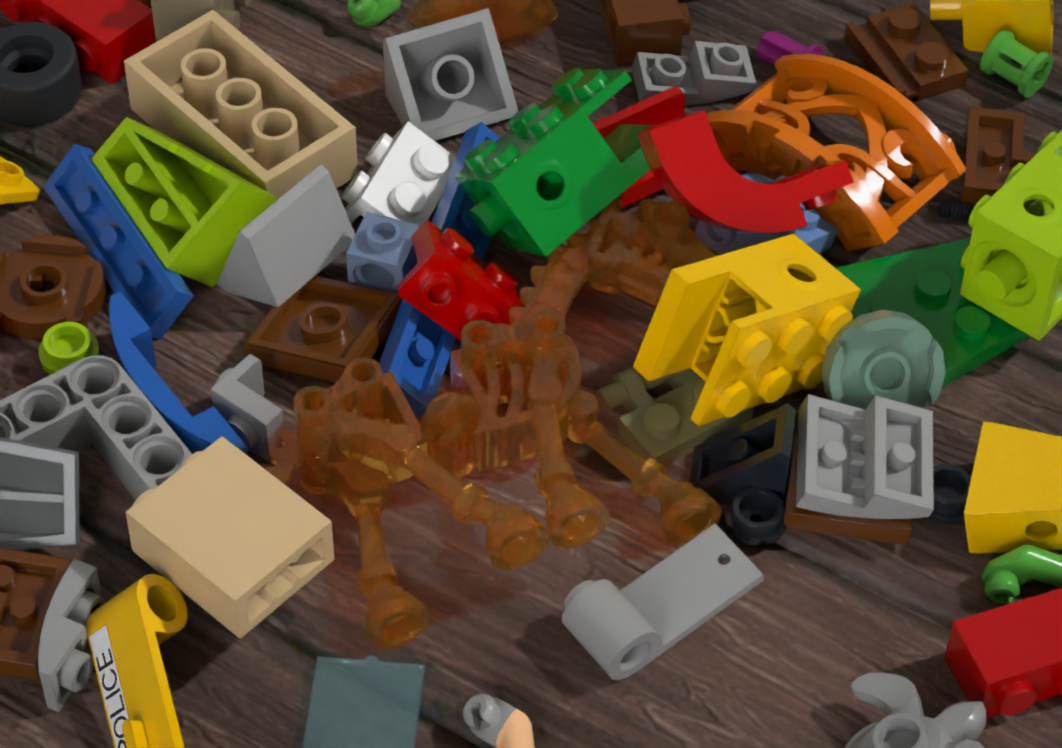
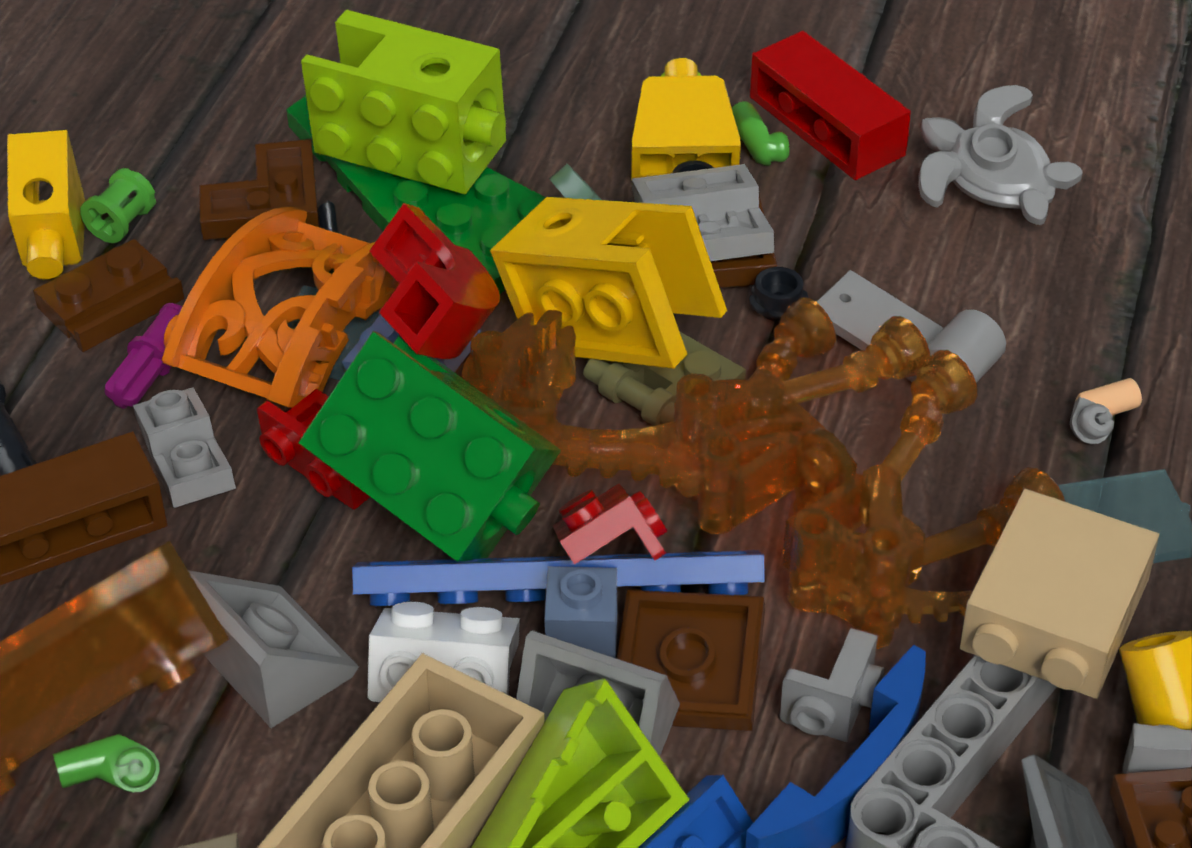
camera: 105 degrees left, 5 degrees down
black slope [687,403,796,507] -> none

